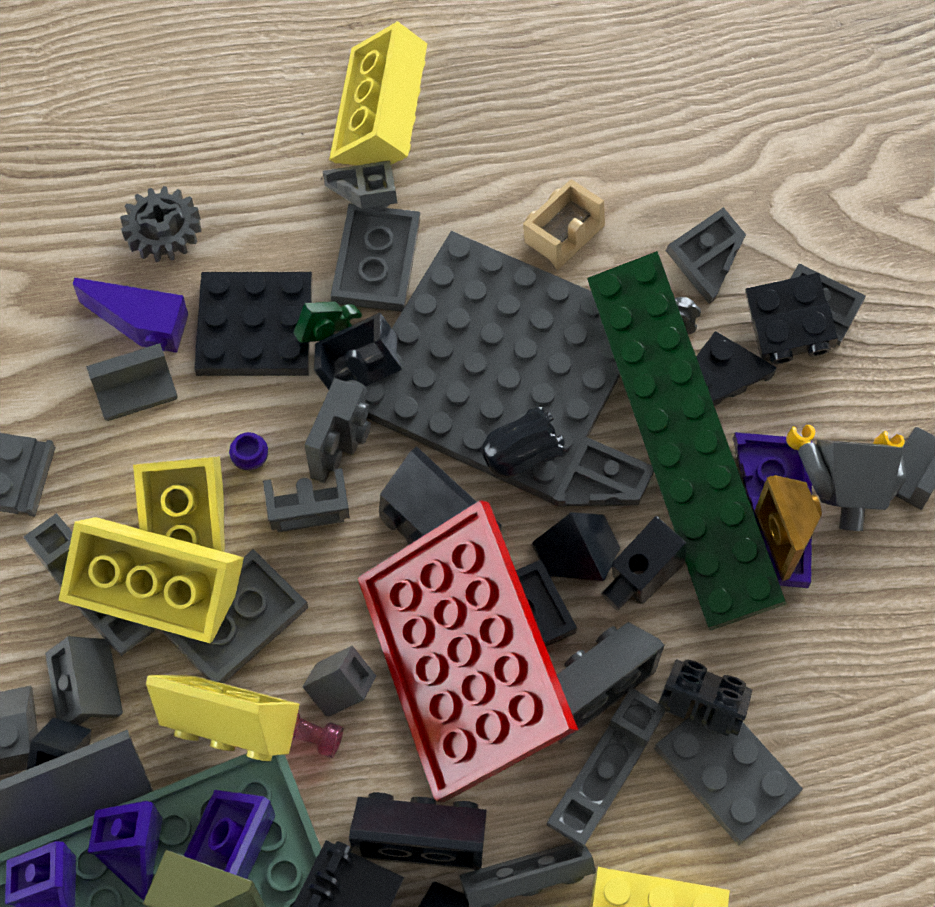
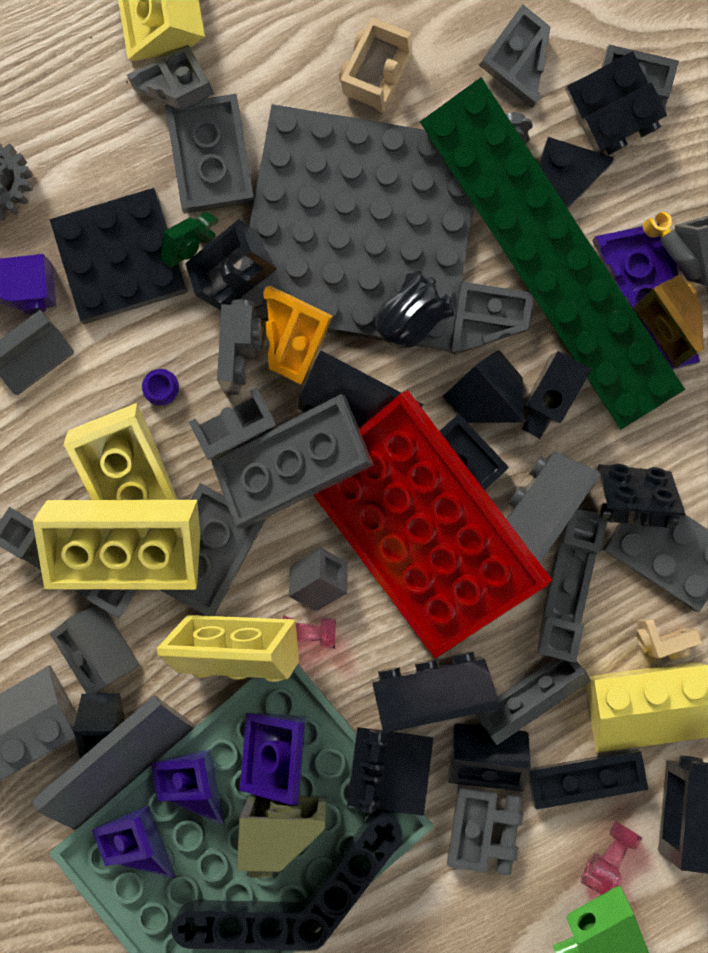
camera: 25 degrees left, 20 degrees up
none -> dark grey tile [211,394,374,530]
none -> light orange wing [263,286,333,385]
none -> tan bracket [636,618,702,660]

